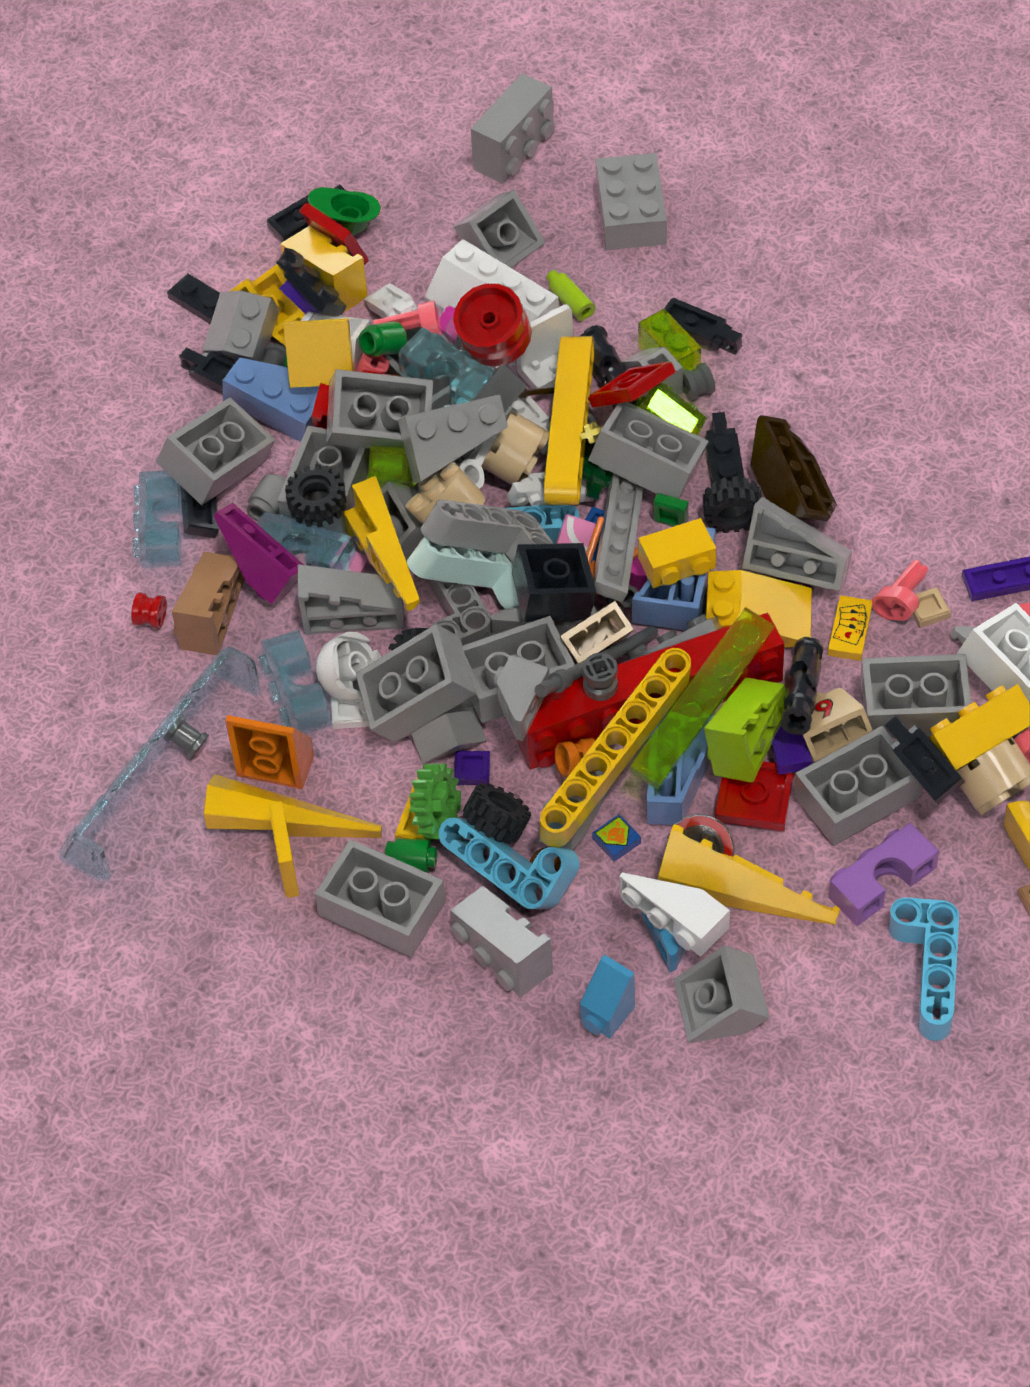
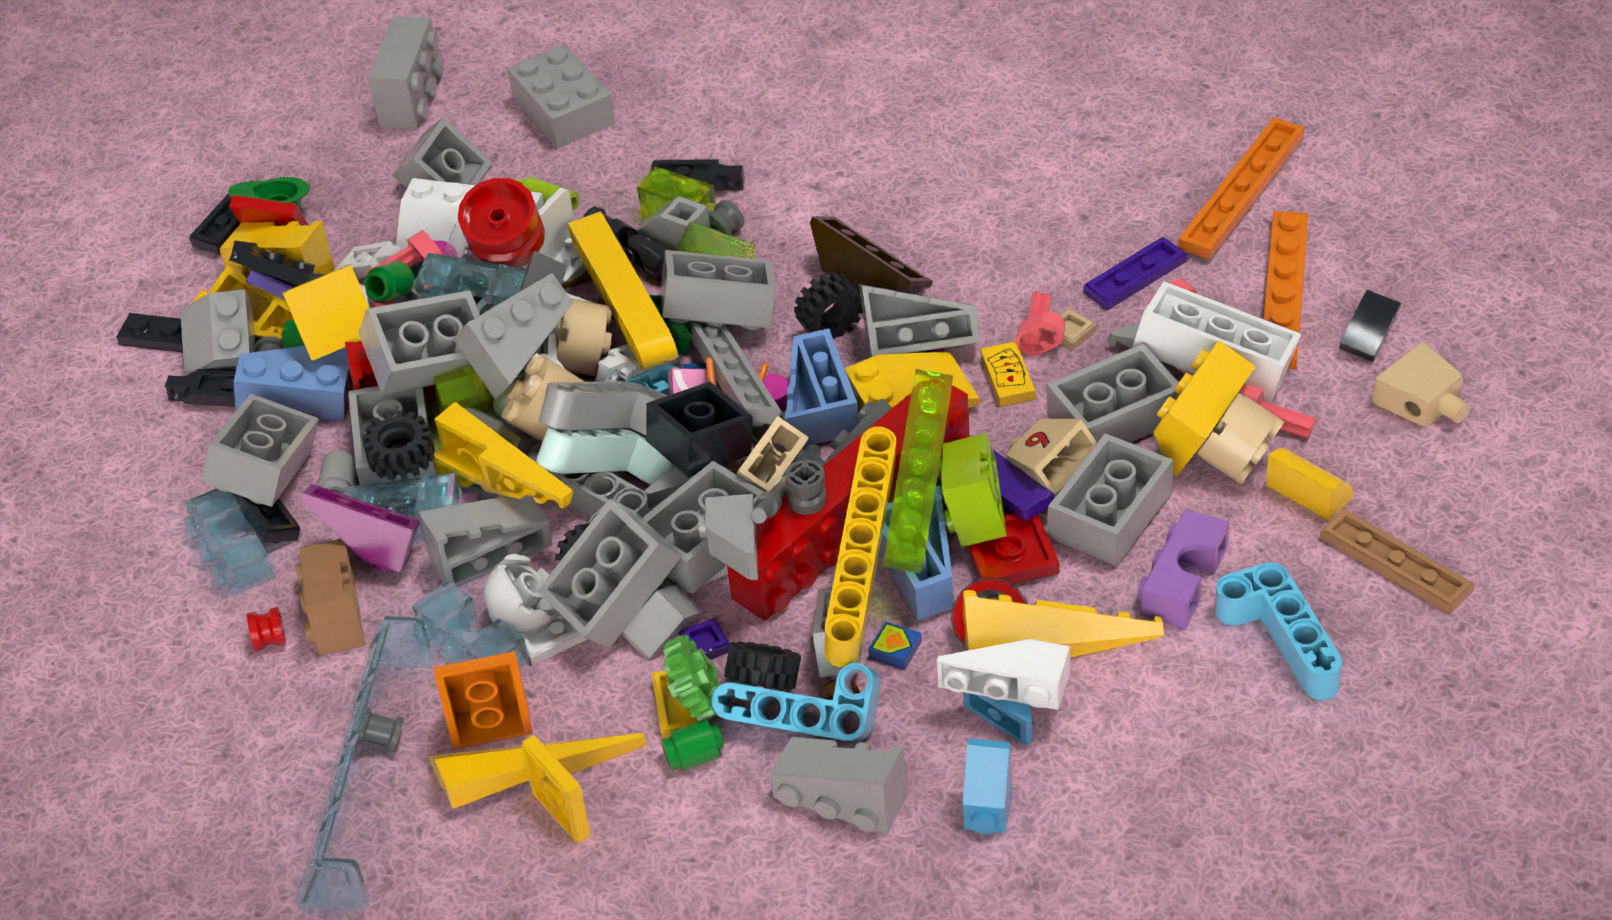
camera: 25 degrees left, 10 degrees down
light grey brick [315,839,446,957] -> none
orange wheel [555,738,599,777] -> none
light yellow axle [580,422,603,444] -> none
red tile [588,361,676,408] -> none
yellow brick [638,518,716,588] -> none
green tile [654,493,689,527] -> none
light grey slope [674,945,770,1043] -> none
black hinge [705,412,745,484] -> none
black piece [781,637,824,735] -> none
black hinge [885,716,965,804] -> none

